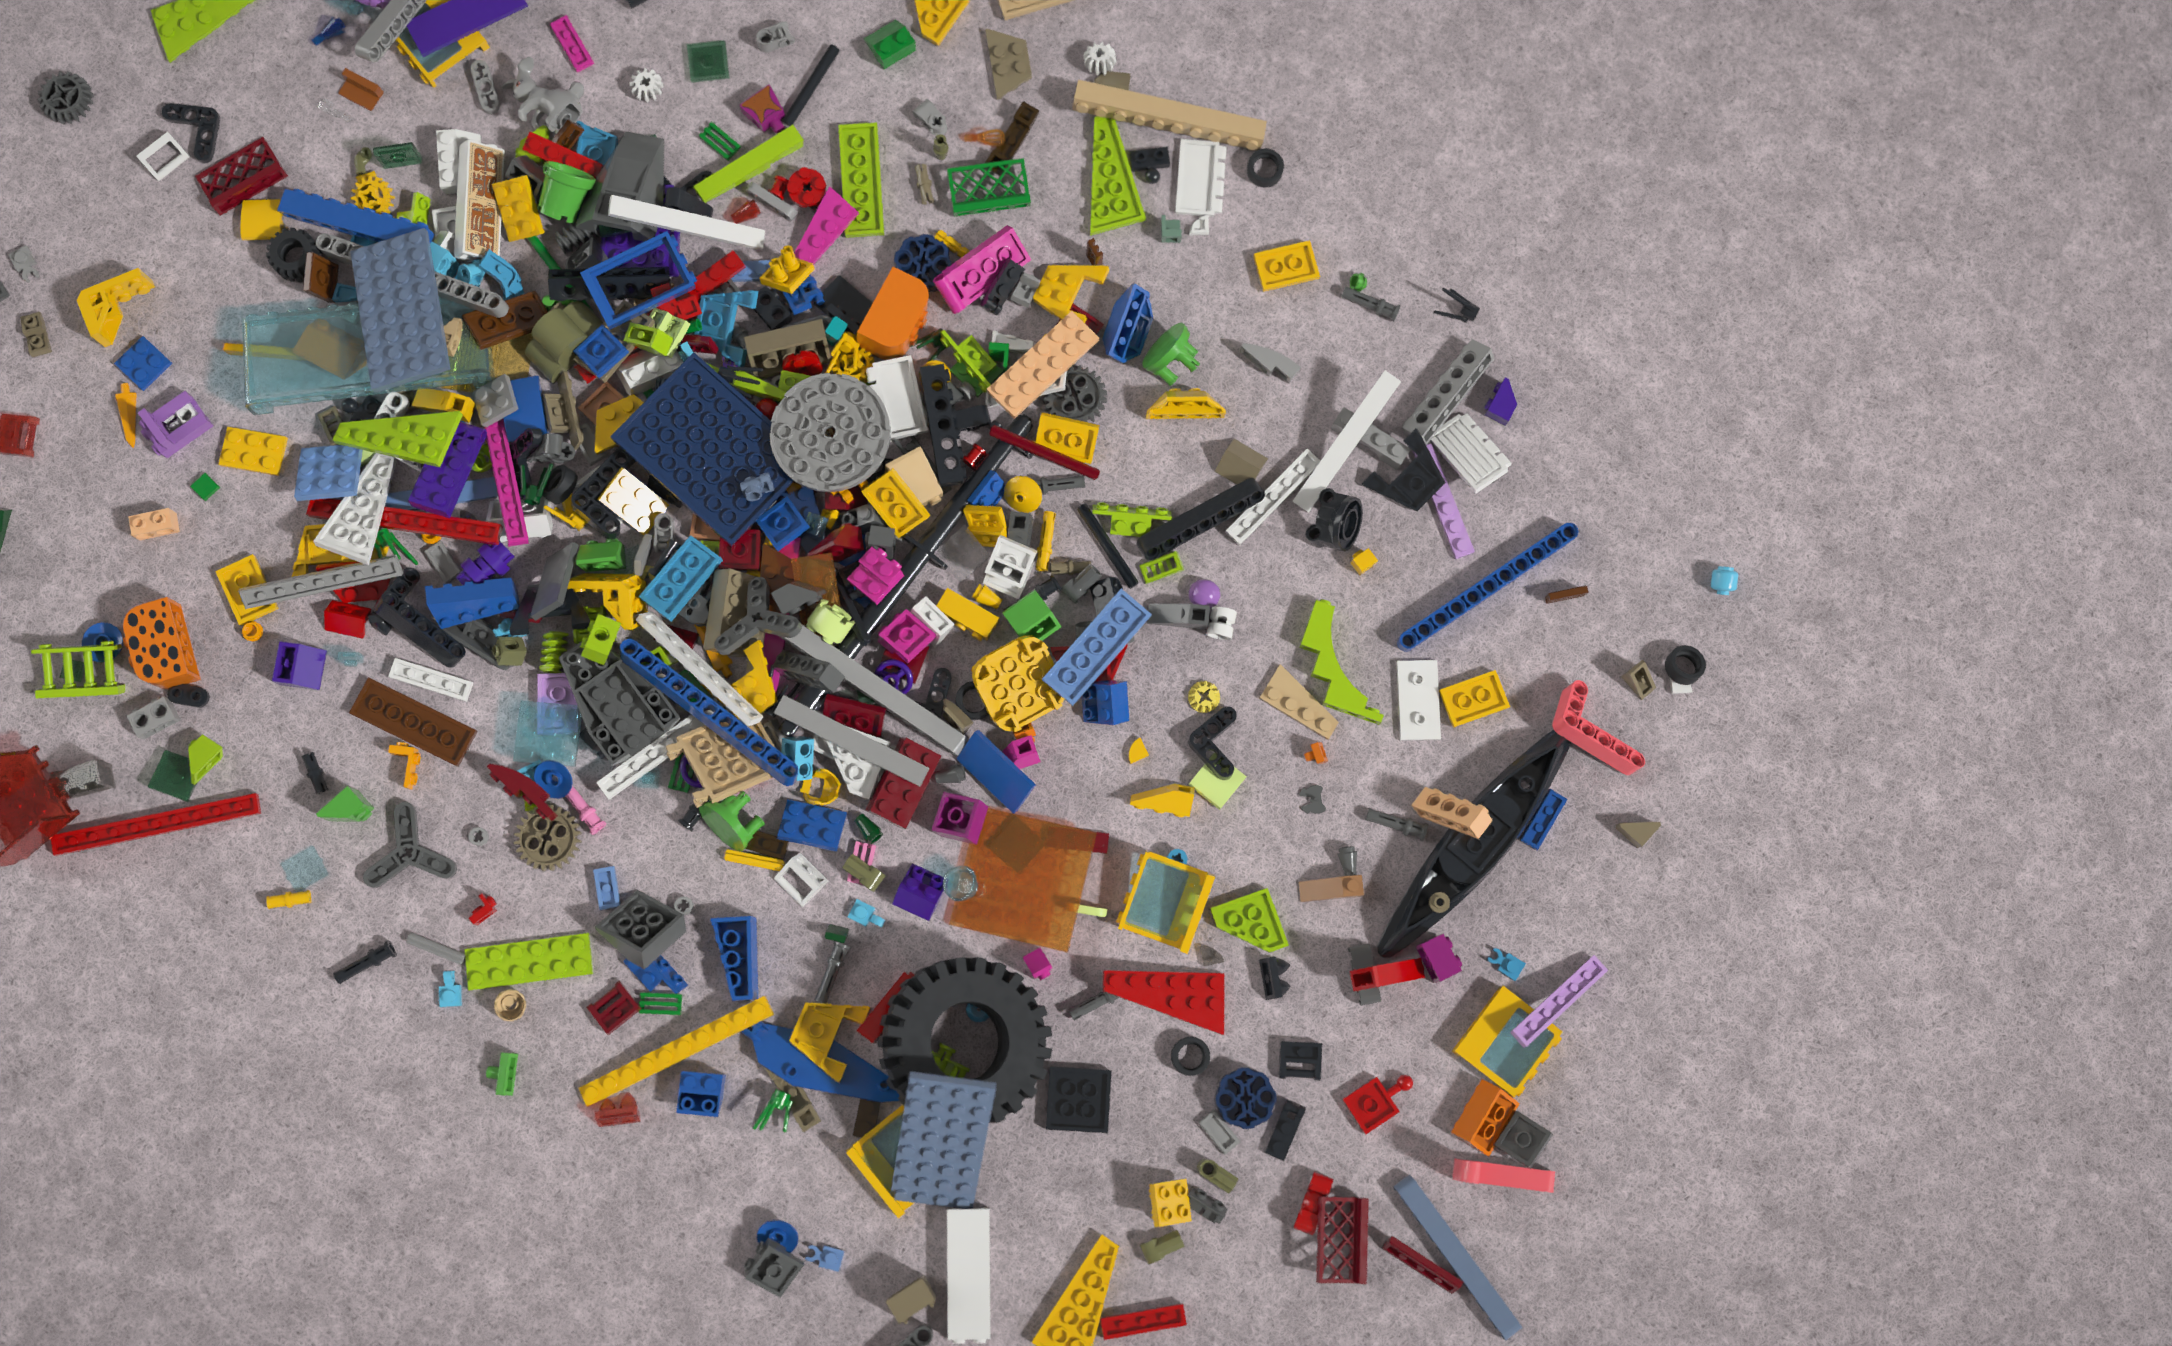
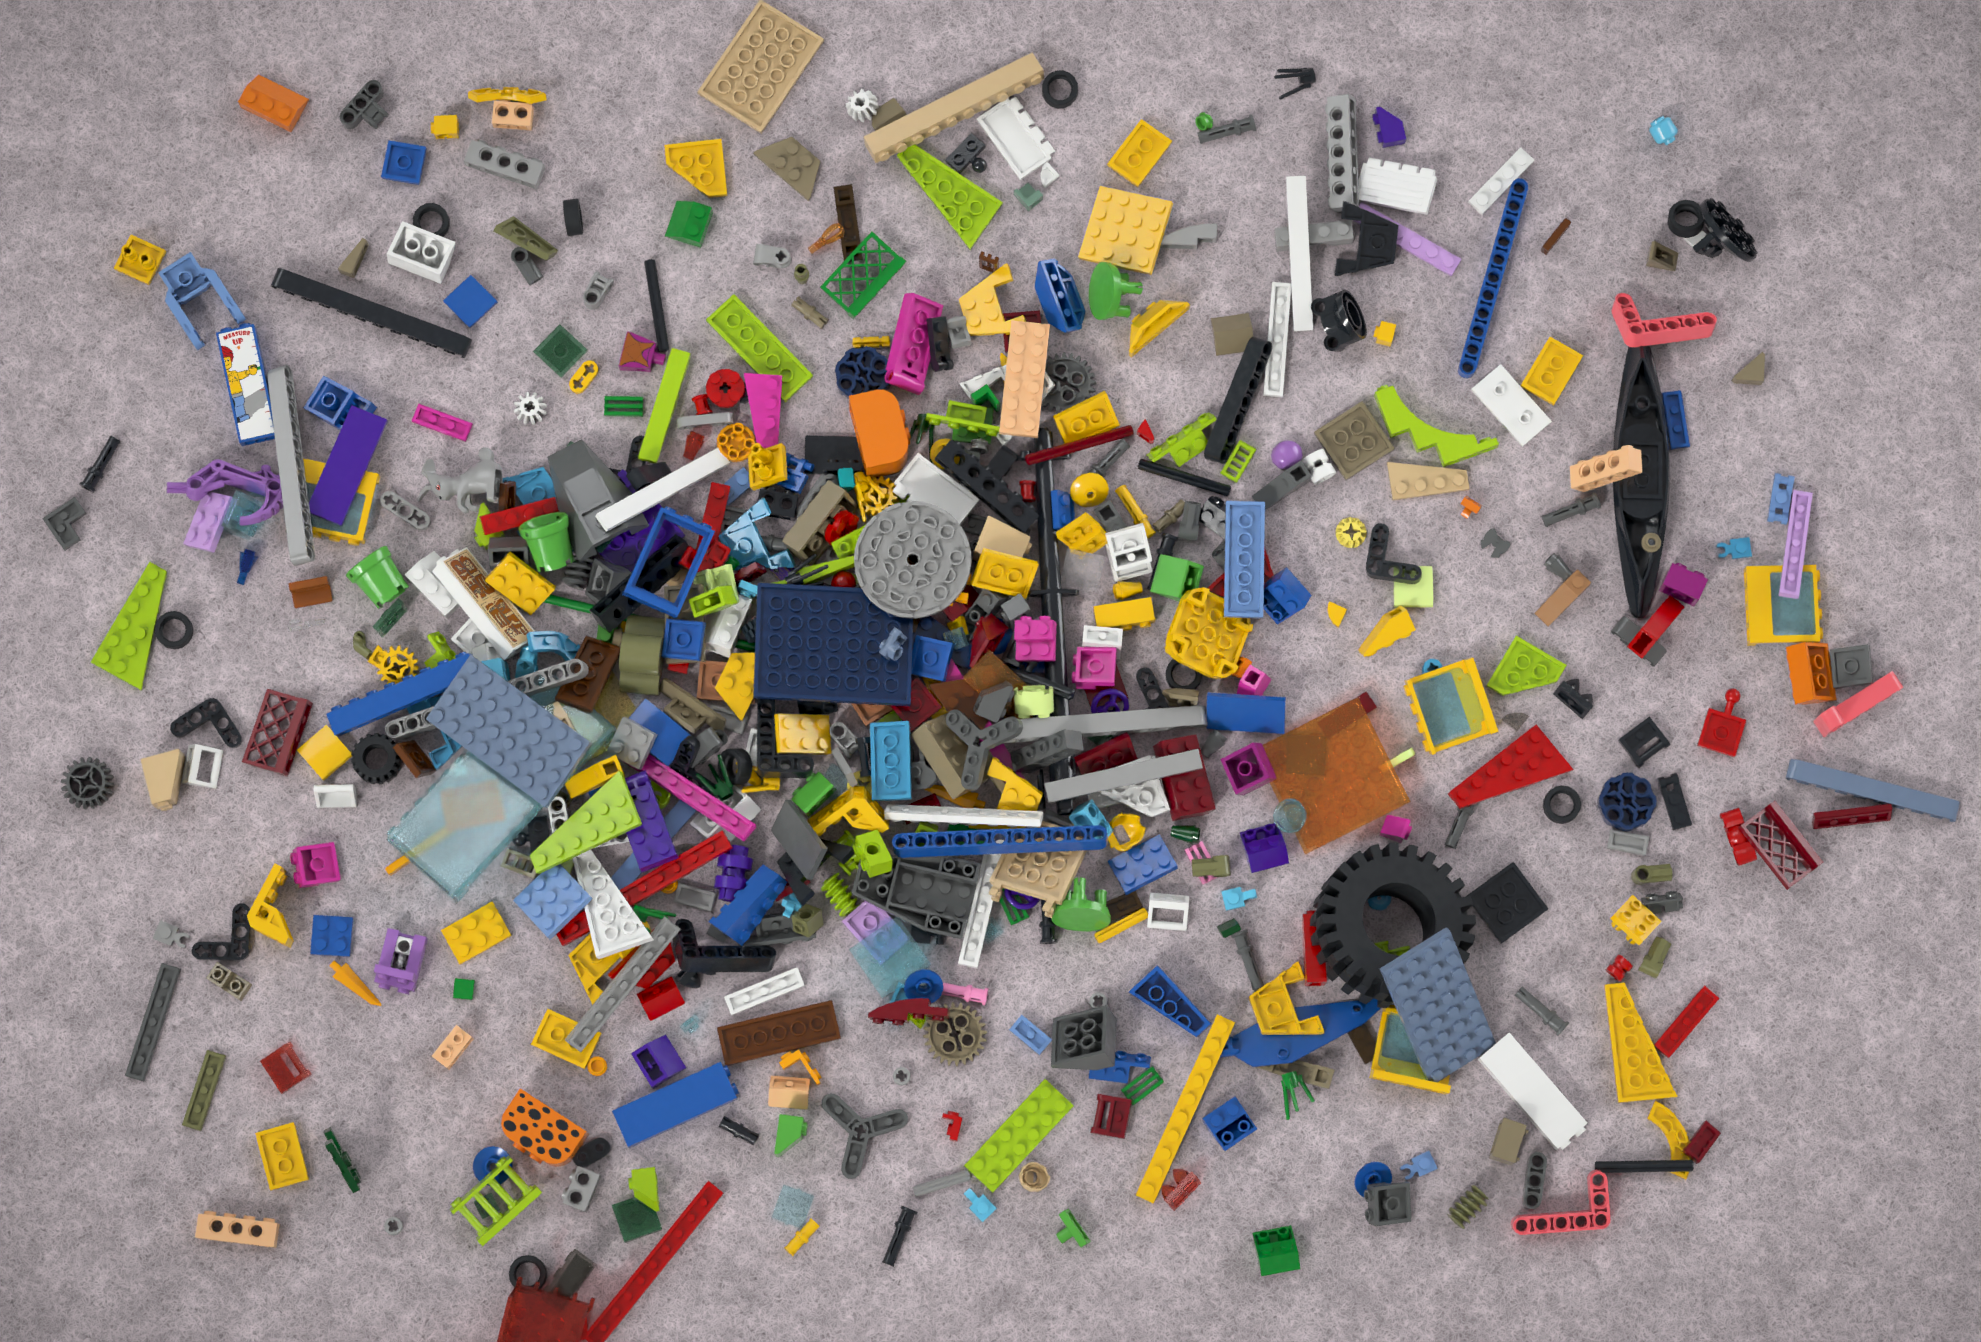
camera: 30 degrees left, 0 degrees up
none -> tan slope [140,749,185,811]
none -> black tyre [155,611,193,649]
none -> black beam [191,903,251,961]
none -> dark pink plate [290,842,341,888]
none -> white tile [314,784,357,808]
none -> bright green piece [346,546,409,610]
none -> black tyre [509,1255,548,1294]
none -> yellow beam [569,360,599,394]
none -> blue brick [612,1062,739,1148]
none -> light orange tile [717,423,756,462]
none -> light nougat panel [768,1076,810,1109]
none -> yellow plate [1078,186,1173,275]
none -> red slope [1137,419,1155,444]
none -> green slope [1252,1225,1300,1277]
none -> dark tan plate [1314,401,1395,481]
none -> olive piece [1446,1185,1489,1229]
none -> white plate [1468,147,1535,215]
none -> dark grey pin [1514,986,1569,1036]
none -> red wheel [1605,954,1633,982]
none -> black bracket [1693,198,1758,262]
none -> medium blue plate [1767,473,1795,525]

